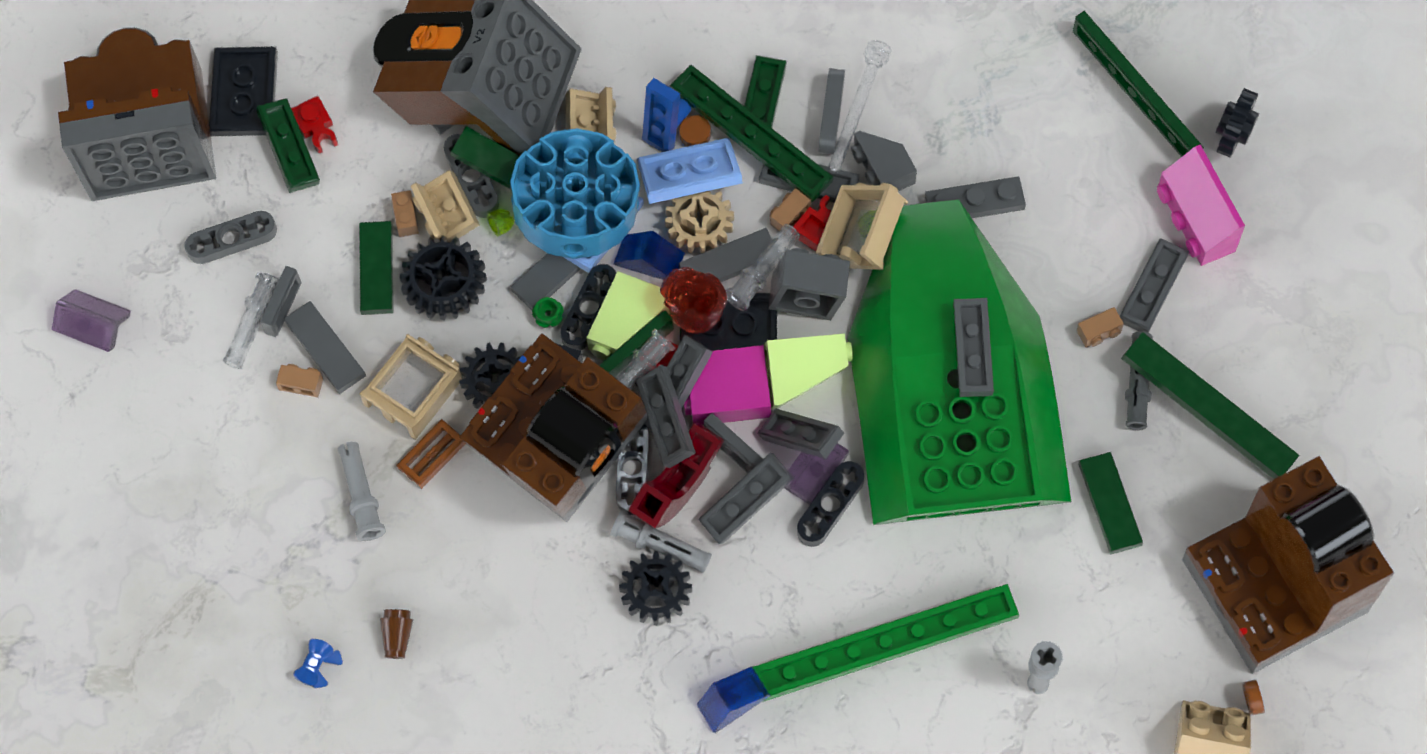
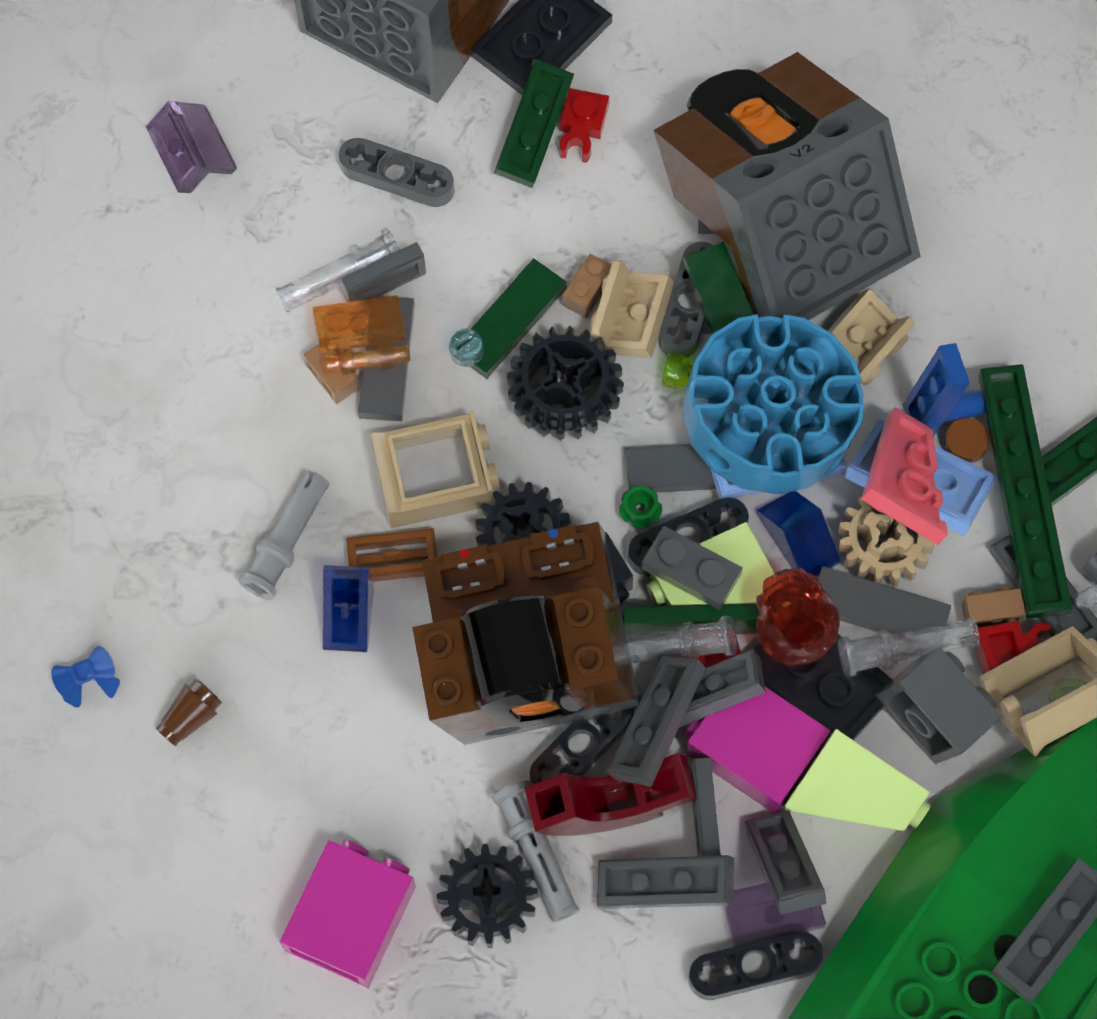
camera: 40 degrees right, 0 degrees up
none -> dark pink brick [279,840,416,989]
none -> clear orange plate [312,295,411,376]
none -> clear blue slope [323,565,374,652]
none -> clear light blue hinge [449,329,484,367]
none -> dark grey plate [641,526,743,610]
none -> coral wing [861,407,948,545]

